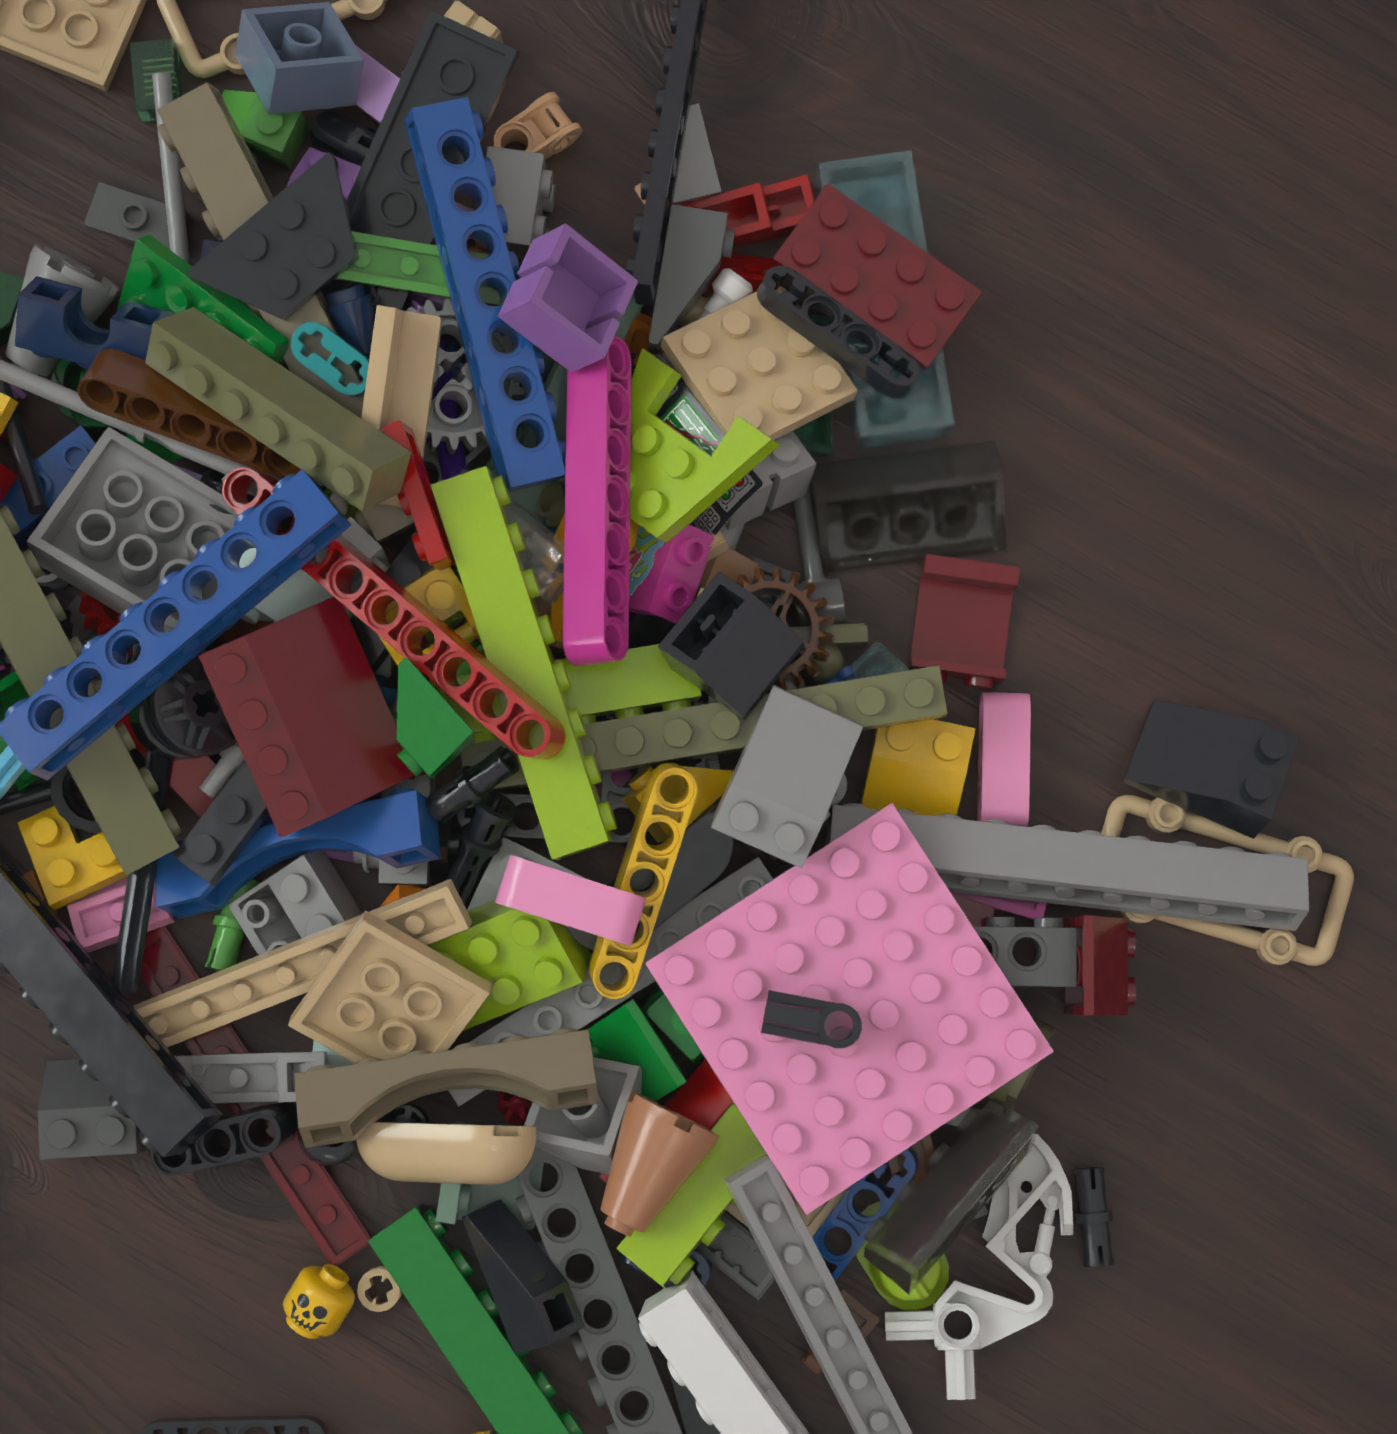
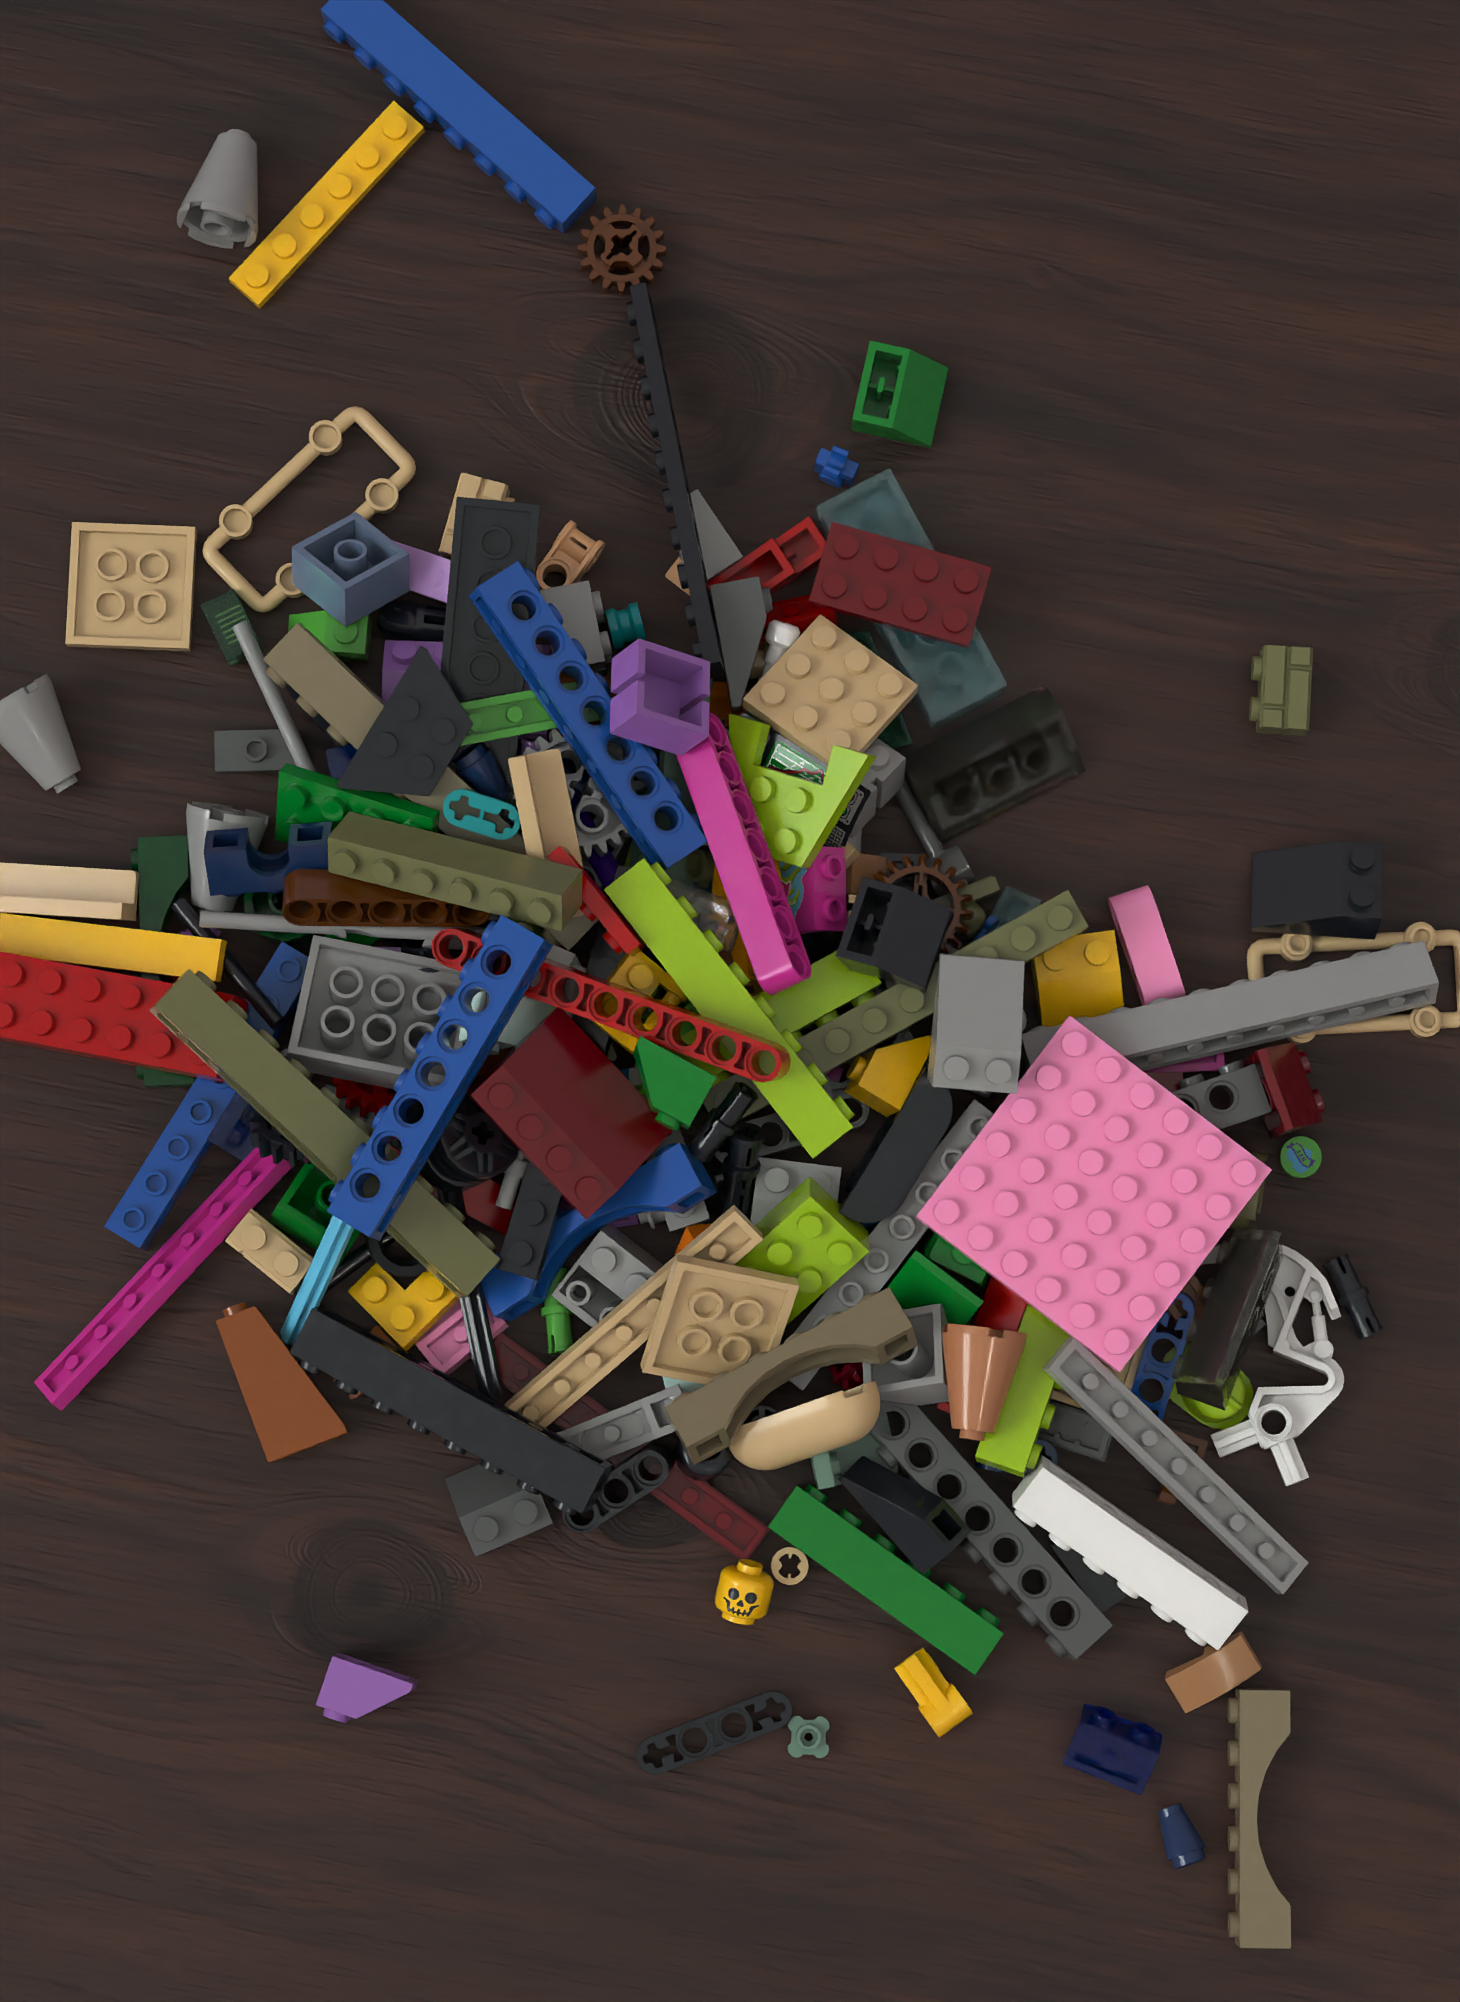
camera: 20 degrees left, 0 degrees up
bright pink beam [495,855,646,946] -> none
yellow beam [588,763,697,999] -> none
black beam [757,266,920,399] -> none
black piece [761,990,862,1048] -> none
dark red panel [908,554,1020,690] -> none
none -> teal wheel [605,602,646,650]
none -> blue plate [814,445,859,488]
none -> green slope [851,340,948,448]
none -> olive brick [1249,645,1313,736]
none -> bright green tile [1278,1136,1322,1179]

